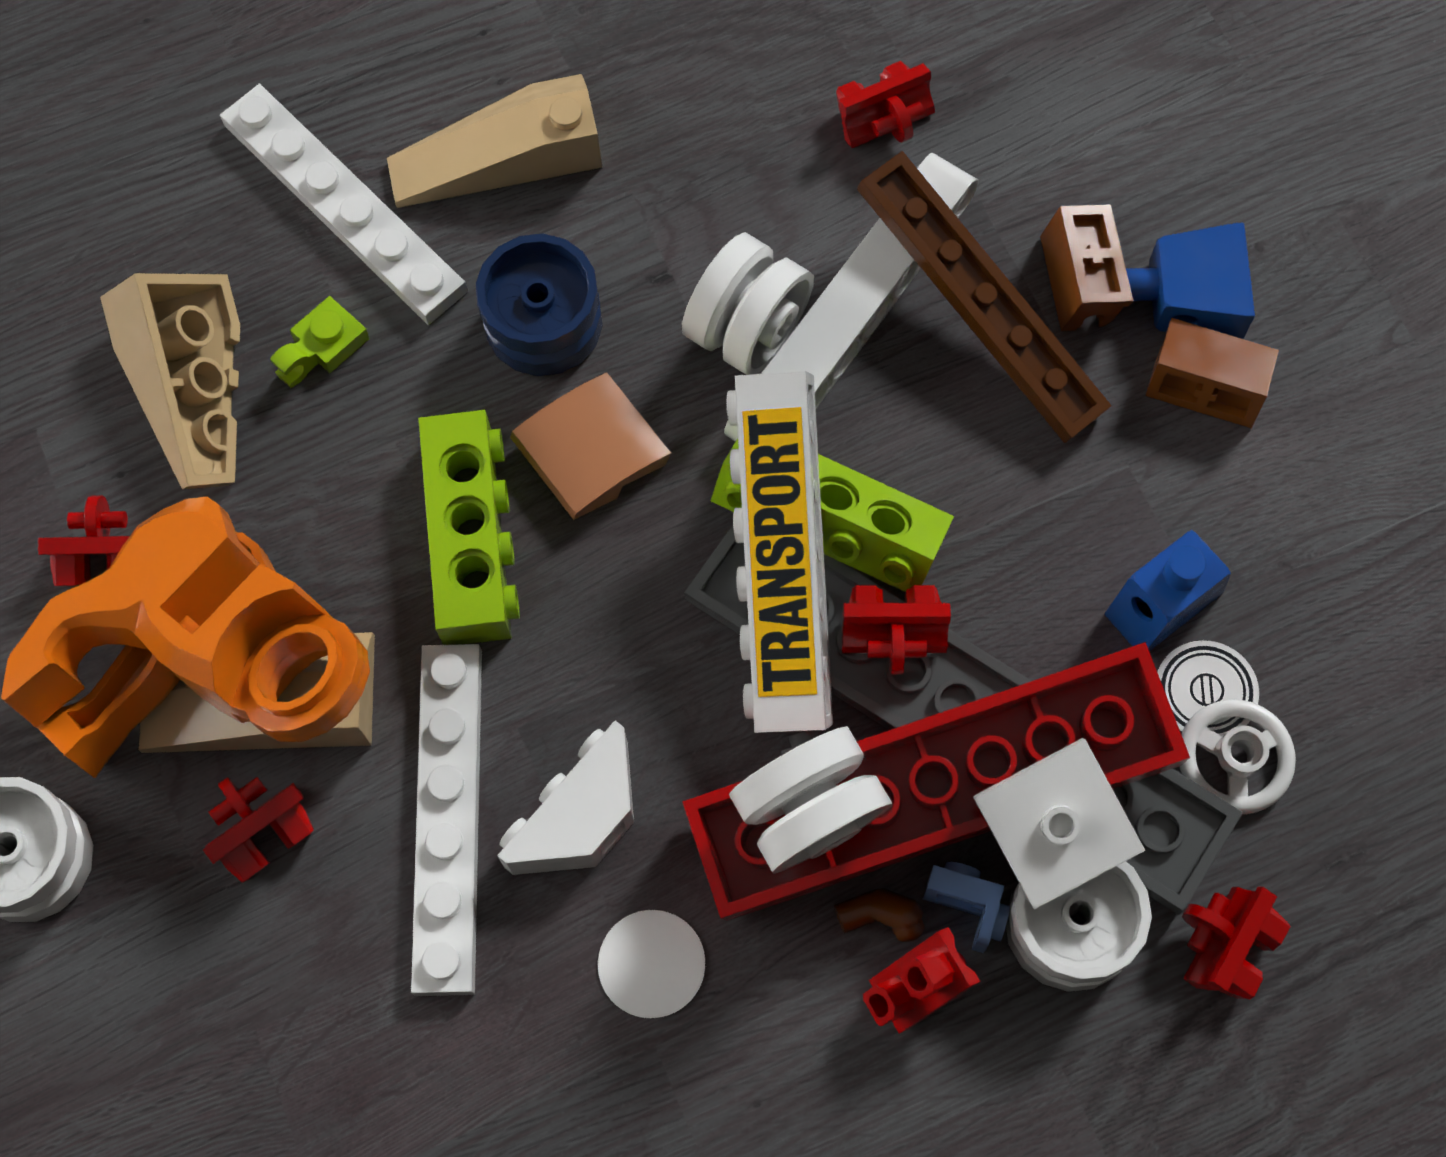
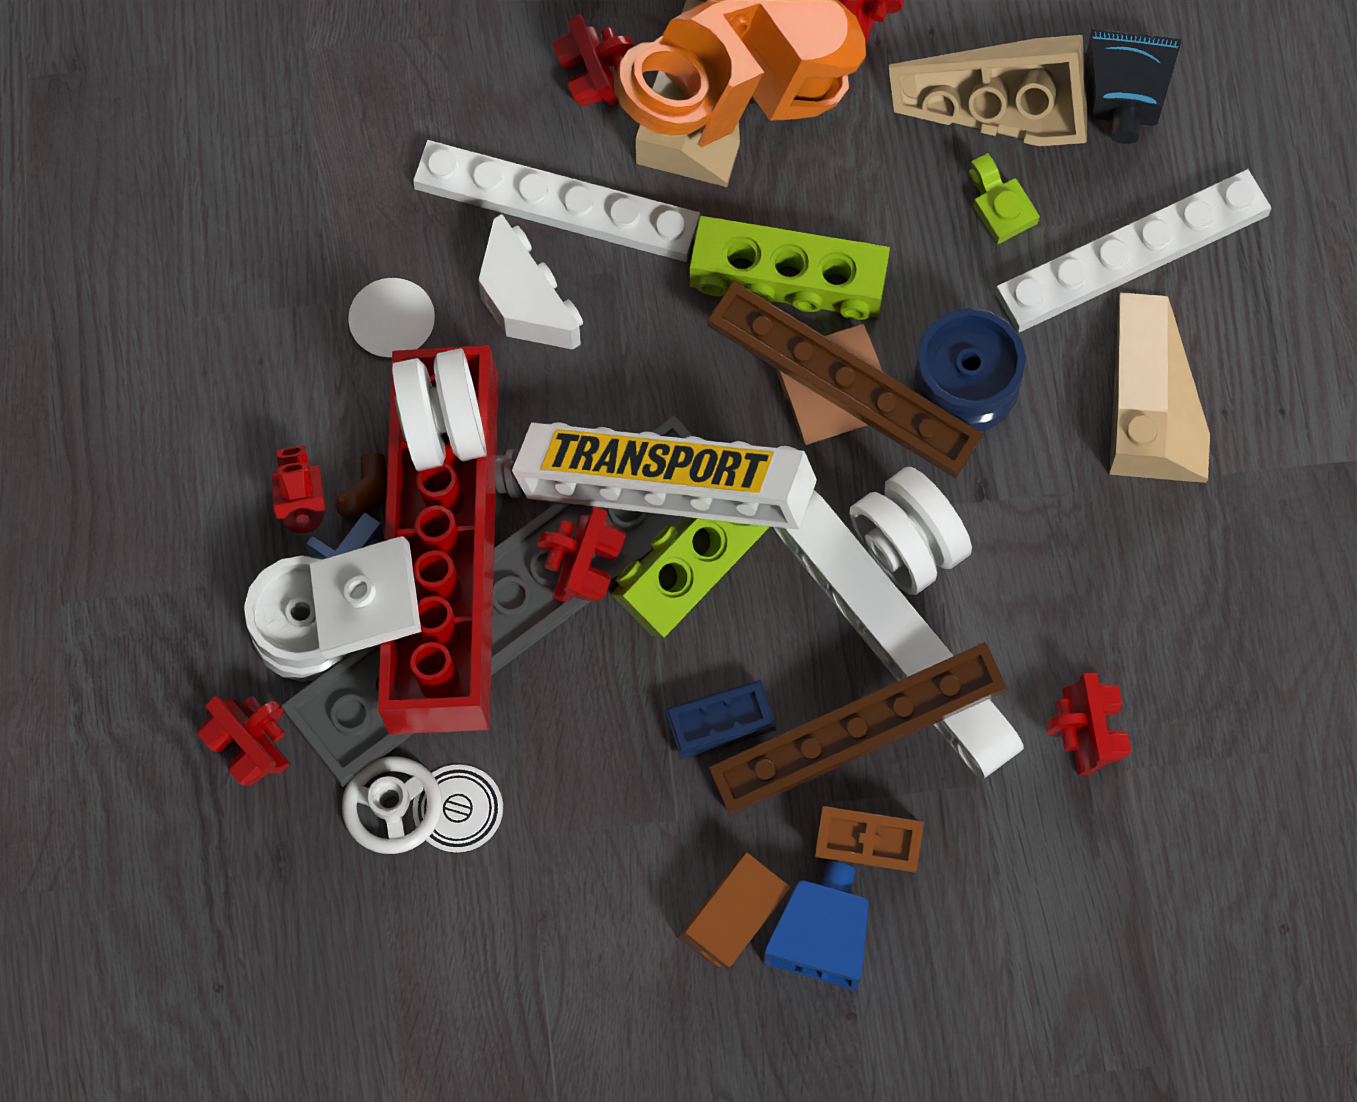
camera: 105 degrees right, 0 degrees up
blue torso [1104,530,1231,651] -> none
none -> dark blue plate [665,680,776,760]
none -> reddish brown plate [707,281,983,479]
none -> black torso [1086,29,1181,144]

